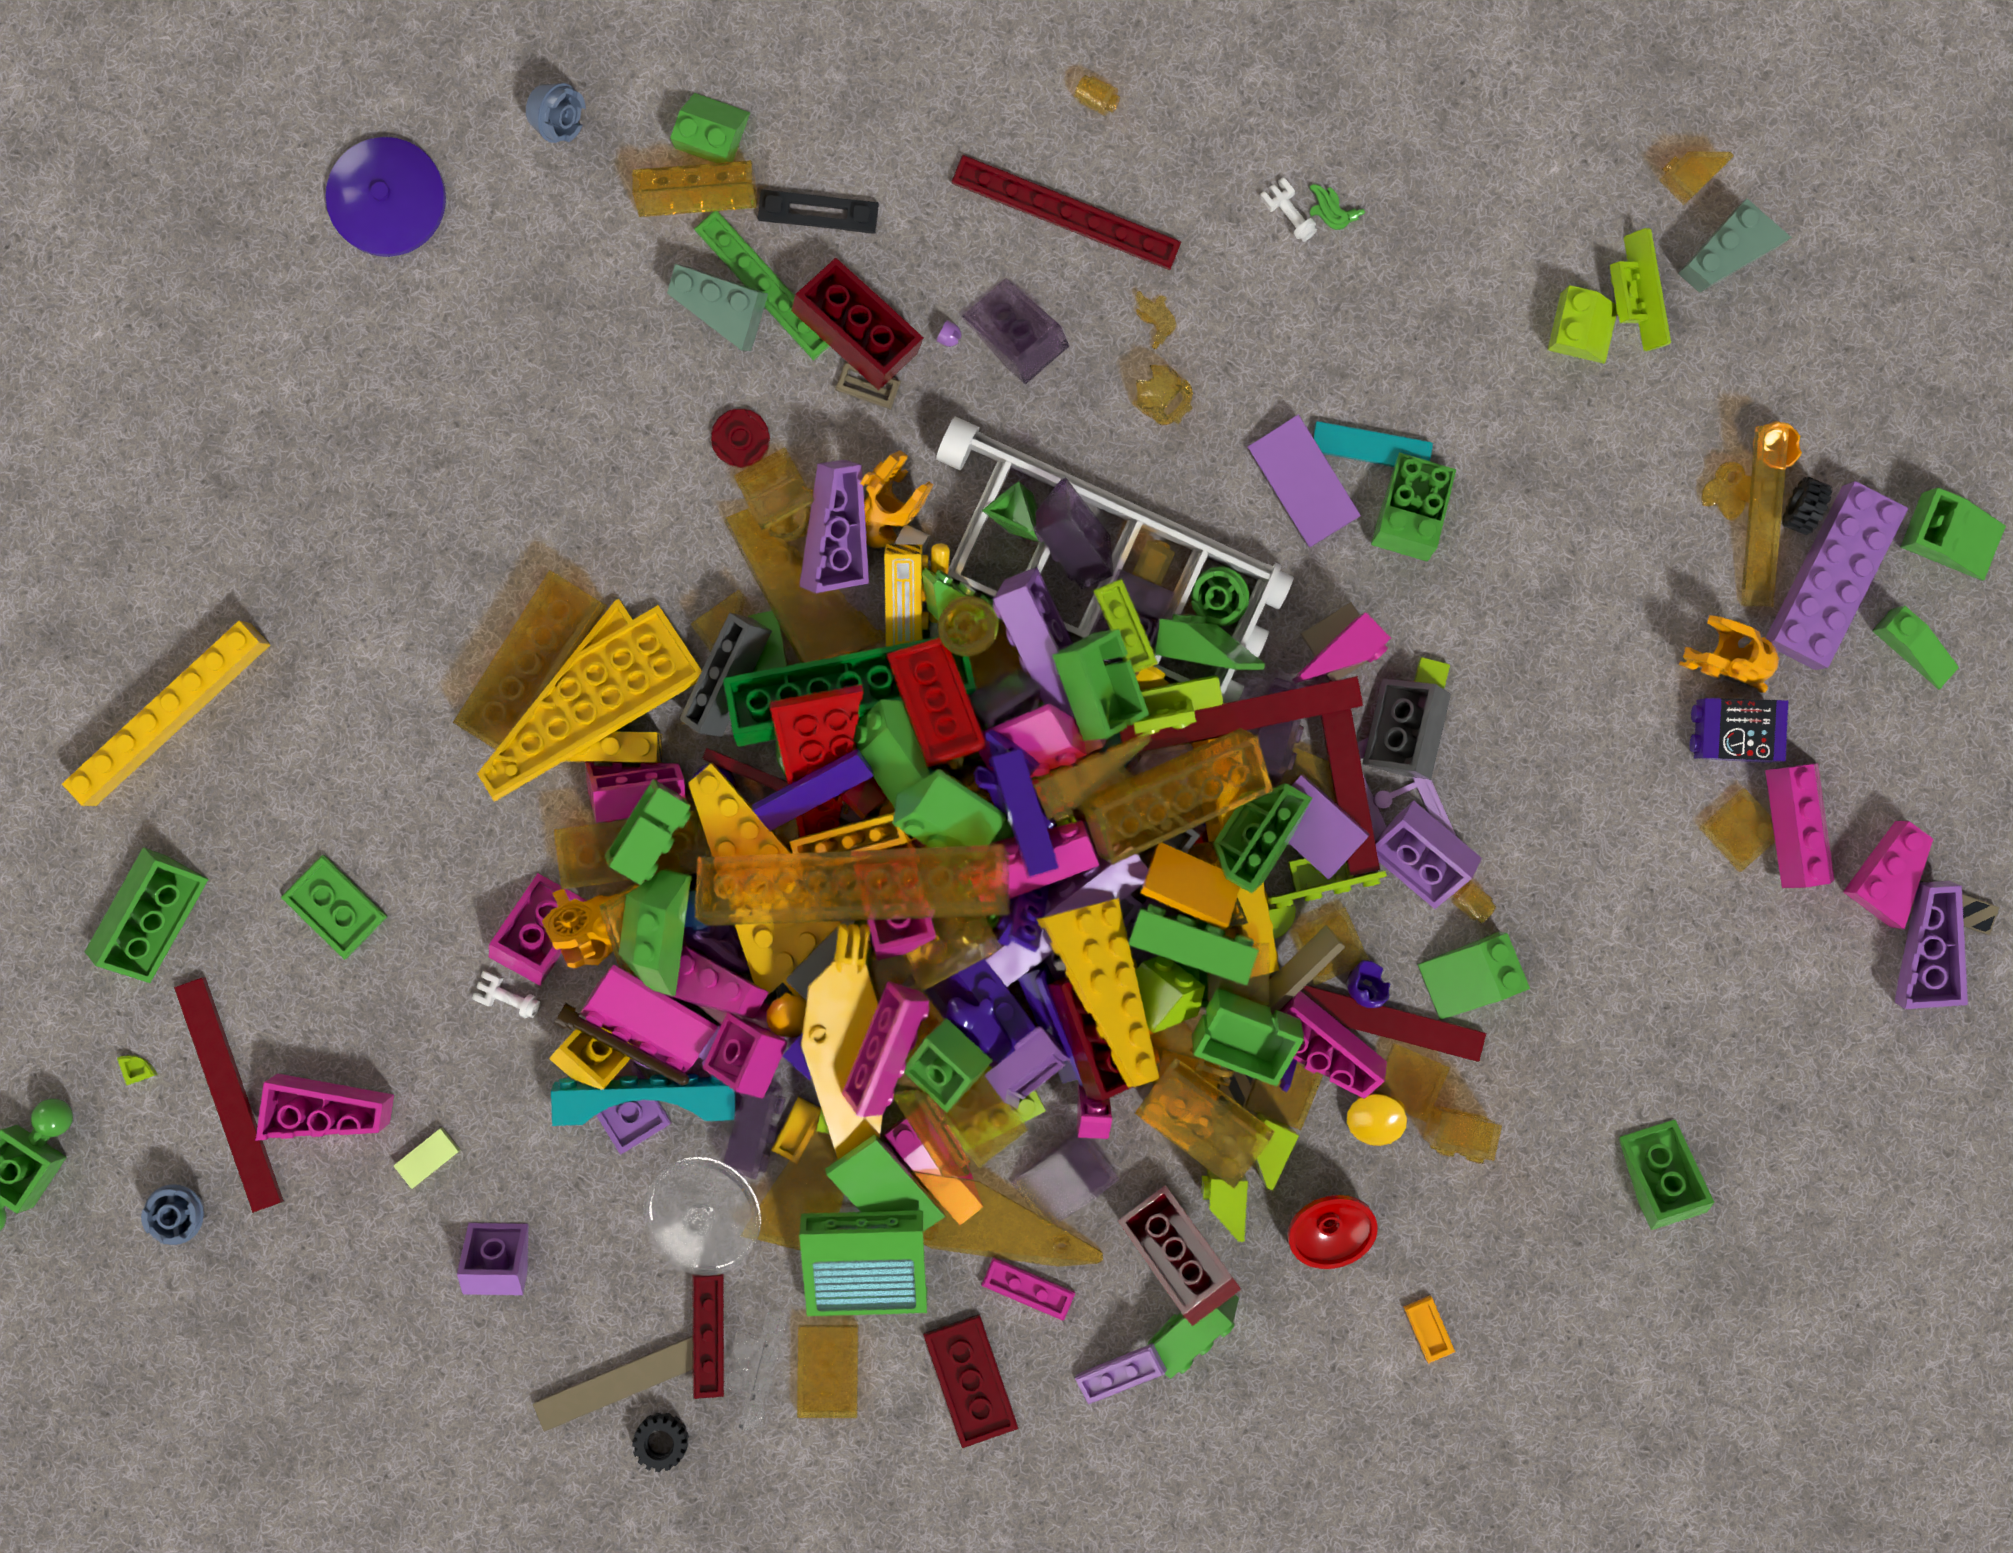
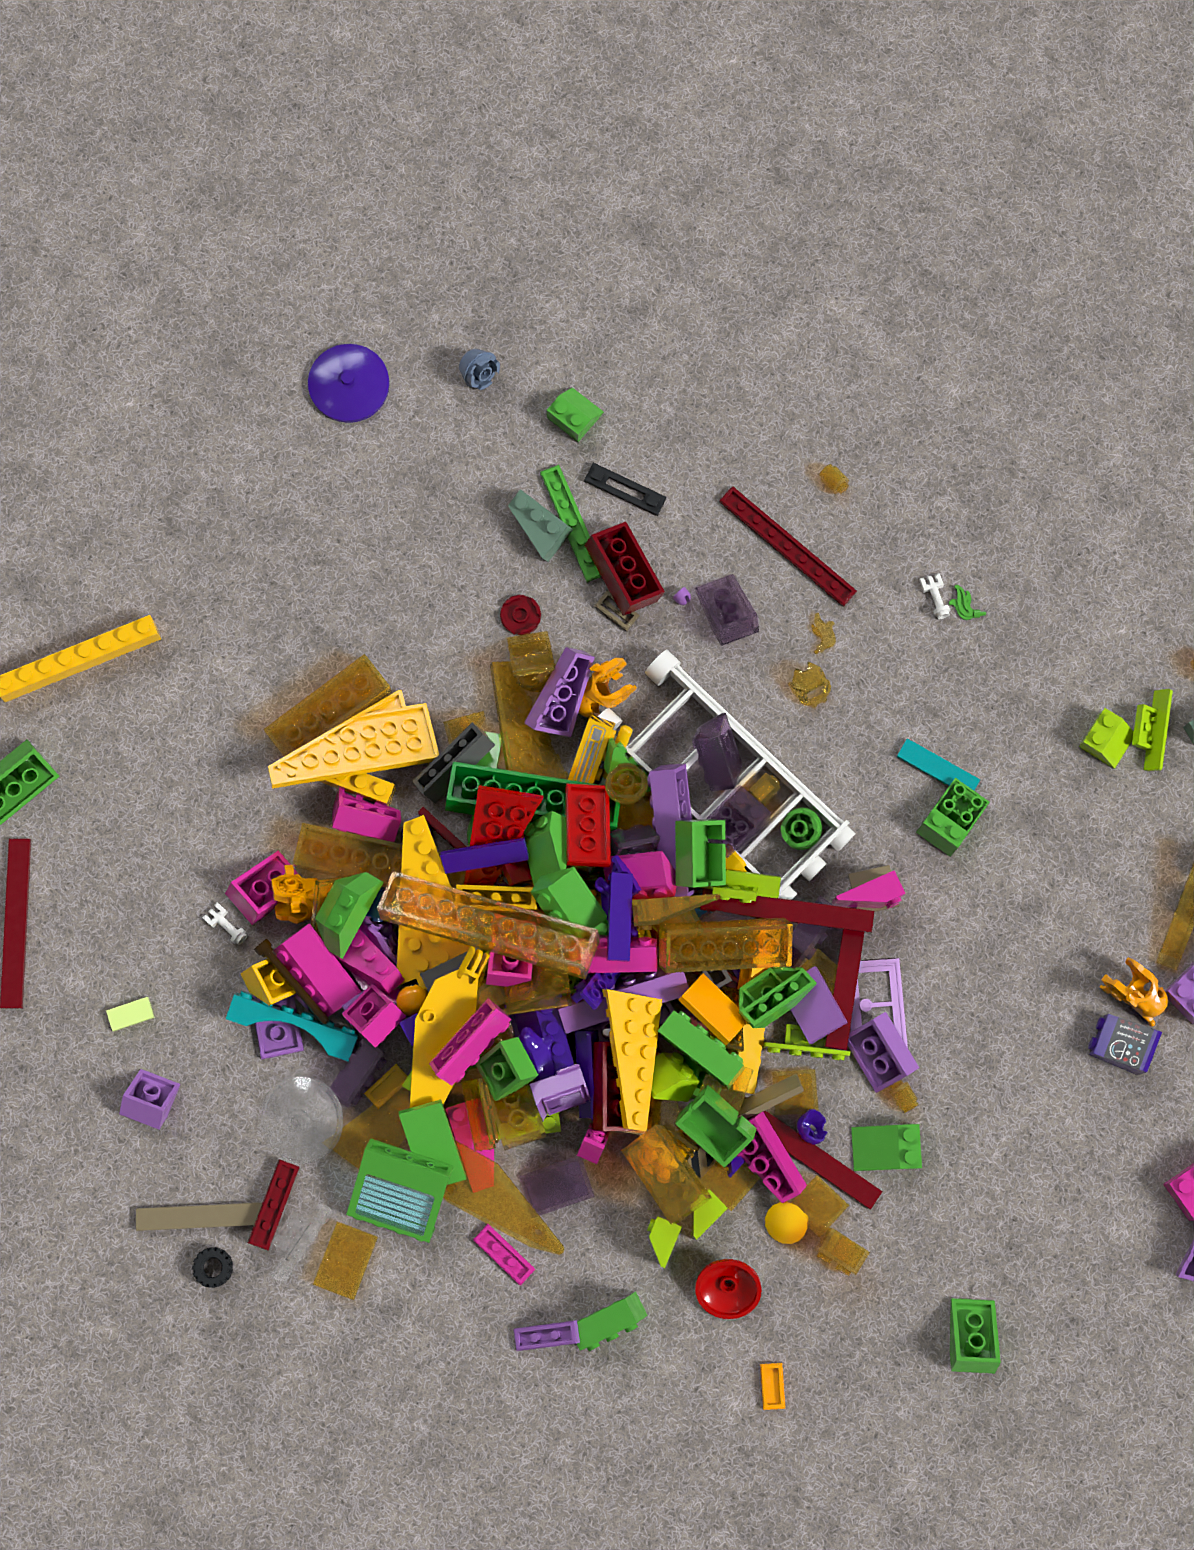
camera: 25 degrees right, 10 degrees down
dark pink wedge [256,1073,394,1140] -> none
bright green tile [281,855,388,960] -> none
bright green piece [605,779,691,885] -> none
clear yellow brick [632,160,757,217] -> none
dark red tile [923,1314,1019,1448] -> none
bright green slope [982,482,1048,544] -> none
lime tile [1094,579,1158,673] -> none
brick [1118,1185,1241,1326] -> none
bright green slope [1155,614,1265,670] -> none
medium lavender tile [1248,414,1361,548] -> none
lime tile [1269,905,1296,939] -> none
dark grey slope [1362,678,1451,780] -> none
lime tile [1414,657,1450,689] -> none
clear yellow plate [1699,788,1775,872] -> none
clear yellow plate [1701,461,1761,521] -> none
dark pink slope [1765,763,1835,888] -> none

